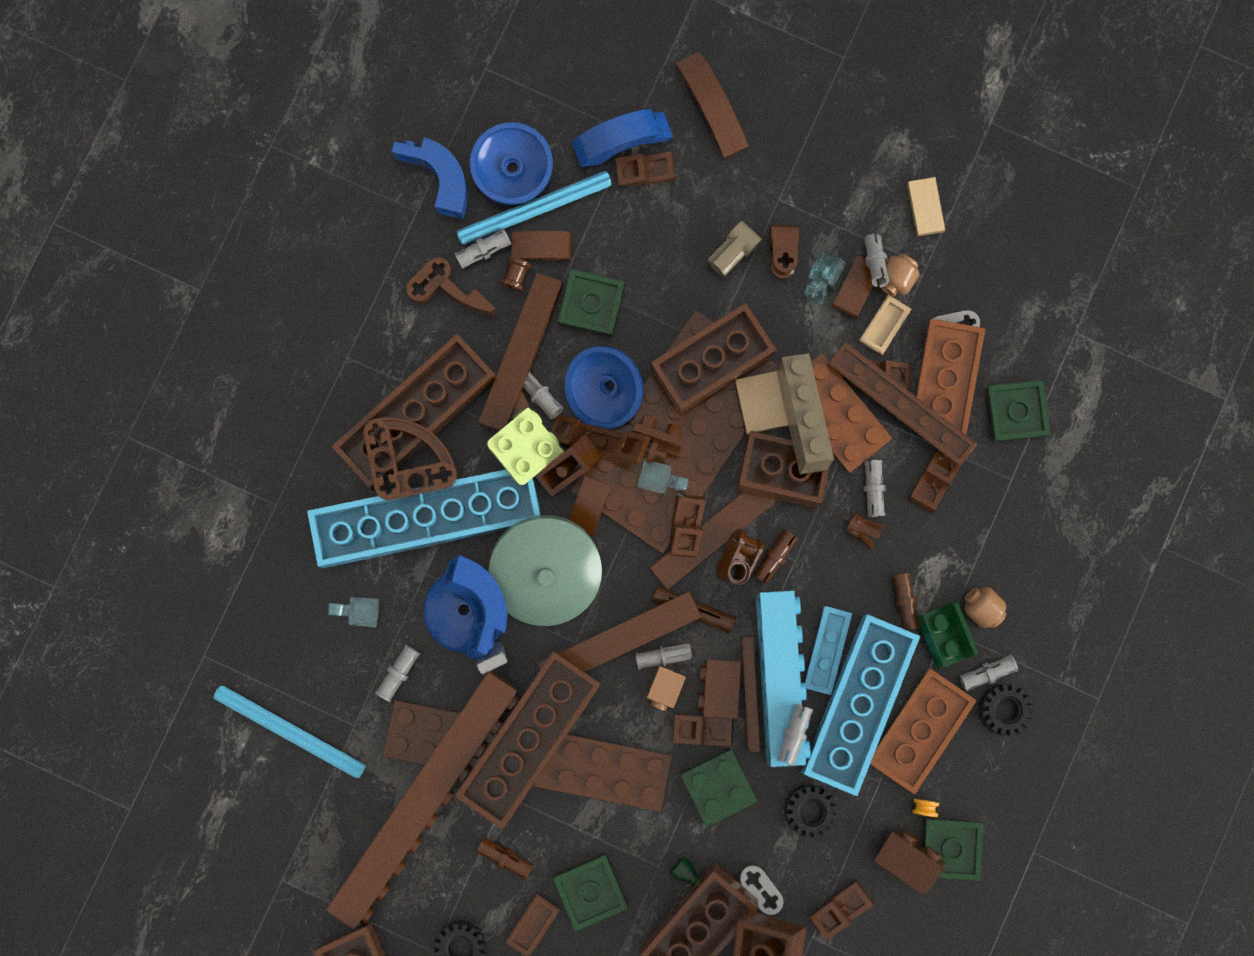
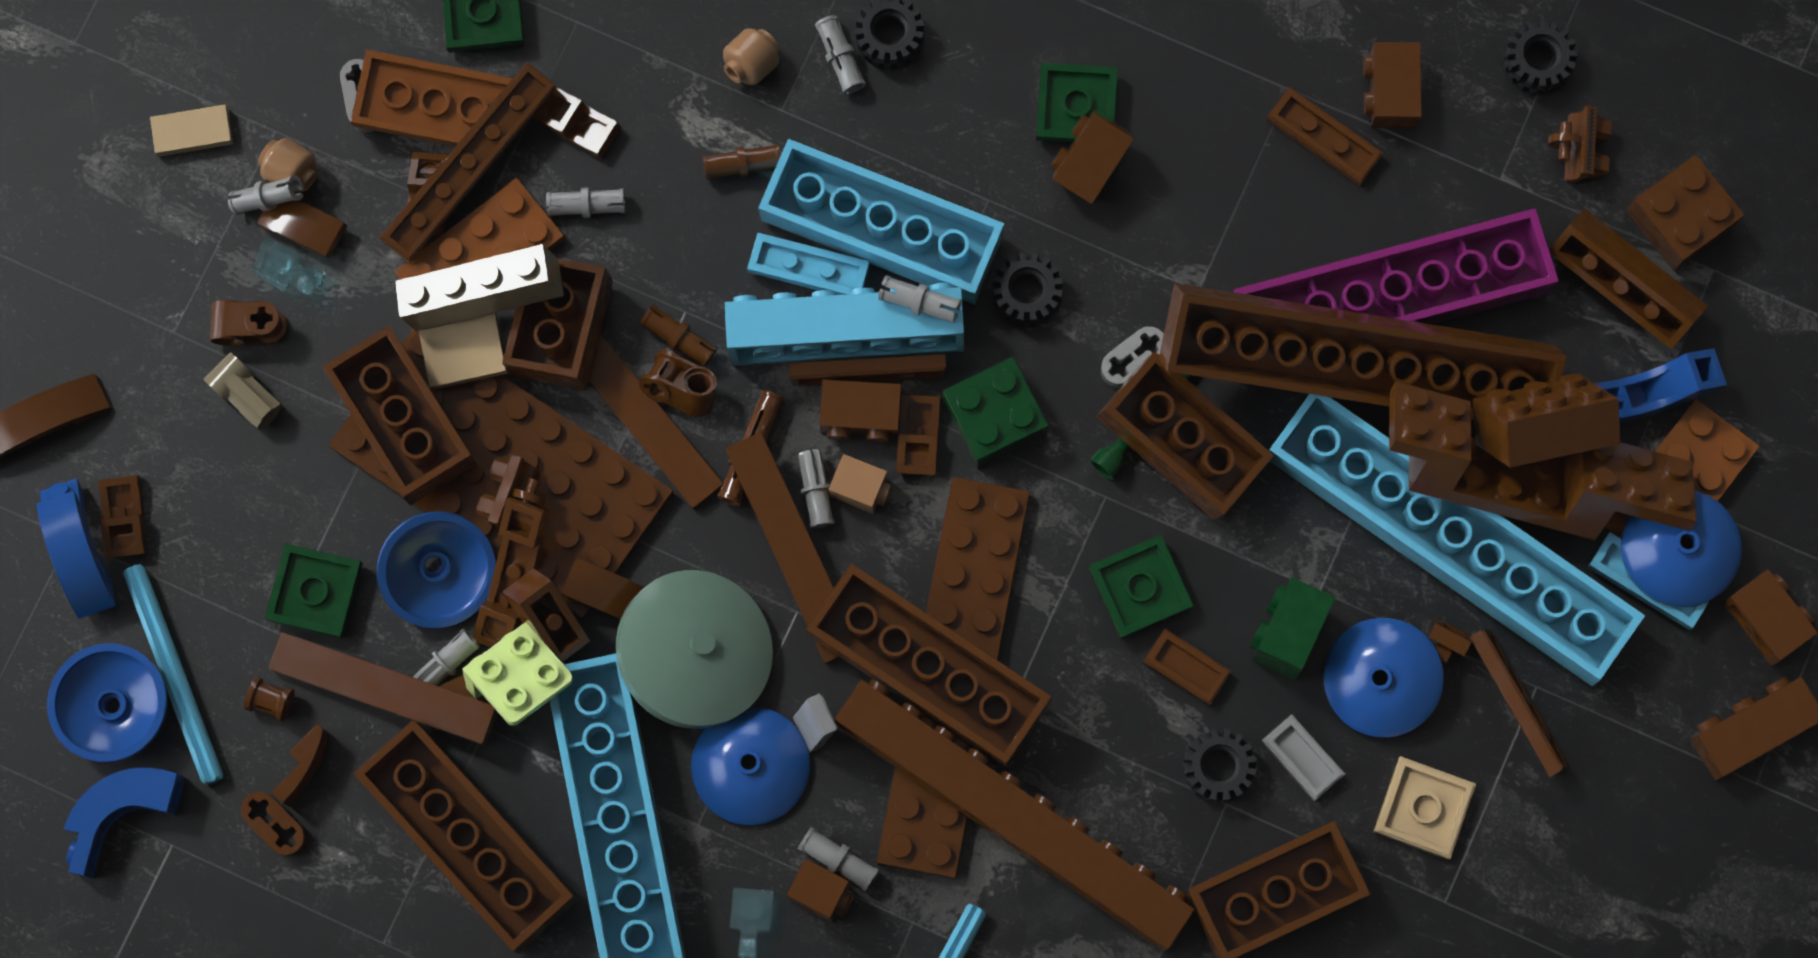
camera: 80 degrees left, 5 degrees down
reddish brown beam [364,418,457,501] -> none
blue arch [441,555,507,660] -> none
light grey pin [455,228,511,269] -> none
reddish brown pin [476,836,534,880] -> none
reddish brown slope [512,231,571,262] -> none
clear light blue plate [637,460,689,495] -> none
reddish brown slope [670,494,706,557] -> none
reddish brown slope [809,879,874,940] -> none
reddish brown piece [843,512,886,550] -> none
tan tile [858,295,911,356] -> none
dark orange plate [870,668,977,795] -> none
light orange bush [912,799,939,817] -> none
dark green bracket [916,601,978,669] -> none
none -> reddish brown brick [787,859,854,923]

